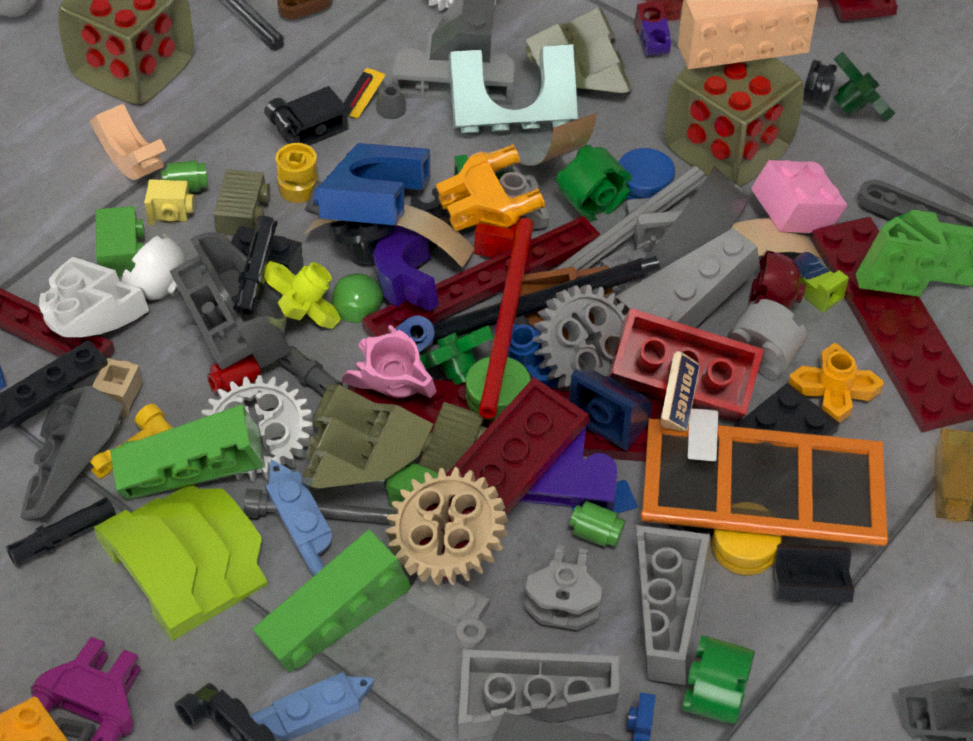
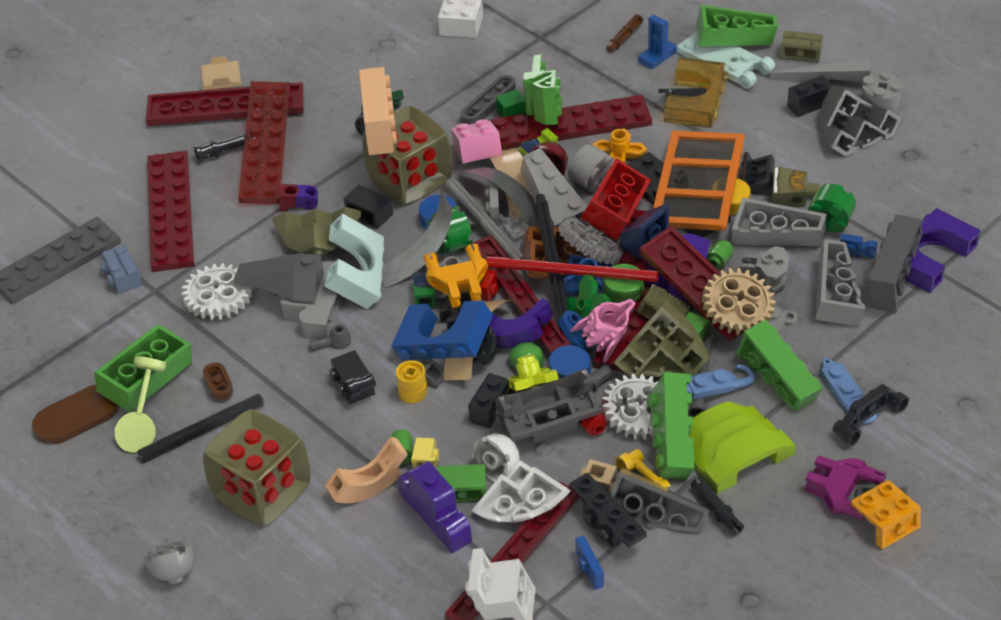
camera: 80 degrees left, 5 degrees down
olive brick [214,169,270,236] -> none
black pin [233,215,278,316] -> none
sticker [343,68,386,119] -> none
slope [660,351,700,431] -> none
white sticker [688,408,718,461] -> none
none -> black brick [343,184,393,229]
none -> dark purple brick [397,461,472,554]
none -> blue head [549,345,591,381]
none -> olive torso [772,166,820,208]

